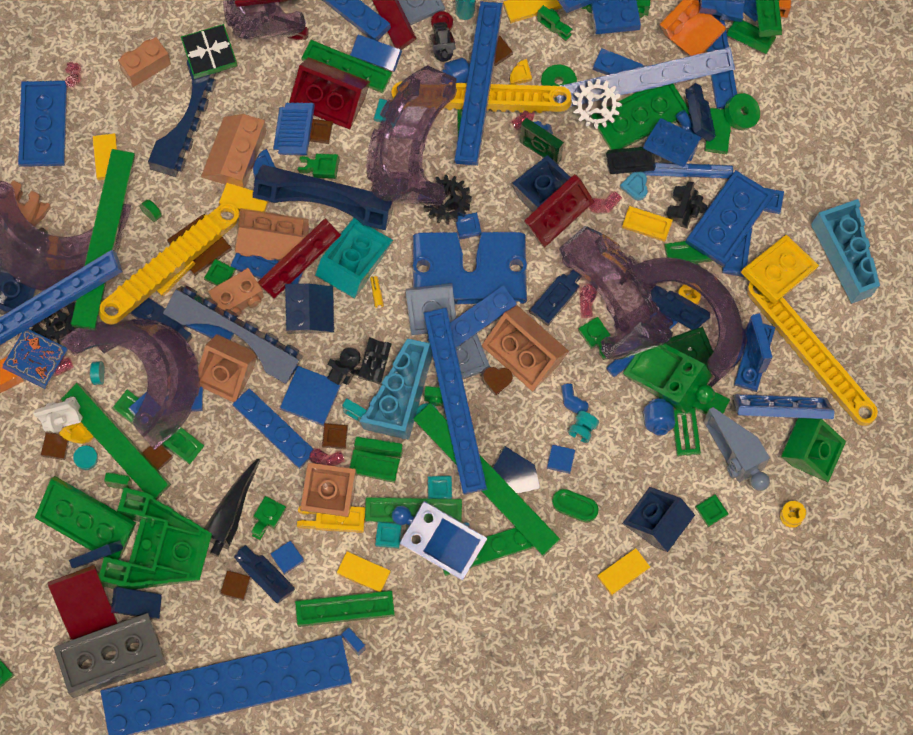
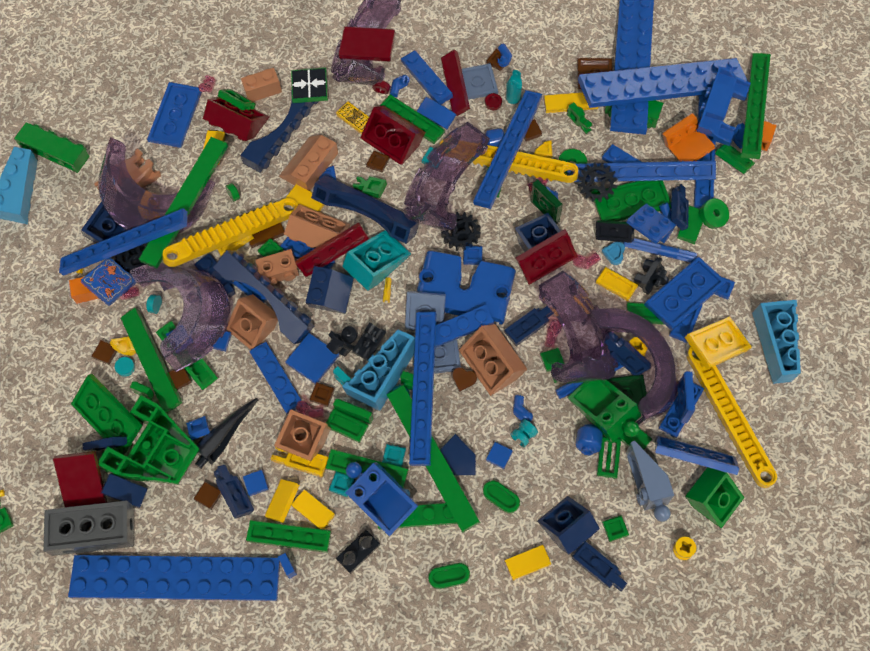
camera: 20 degrees right, 5 degrees down
white hips [33,397,83,433] -> none
green plate [251,496,286,540] -> none
blue window [273,103,315,155] -> none
black hips [430,22,456,62] -> none
none -> blue tile [186,416,210,440]
none -> dark red slope [202,97,270,141]
none -> green tile [217,89,256,110]
none -> yellow tile [264,479,300,523]
none -> yellow tile [336,102,369,134]
none -> black tile [336,530,380,574]
none -> blue arm [389,75,410,97]
none -> green tile [428,563,470,589]
none -> dark blue hinge [572,541,627,592]

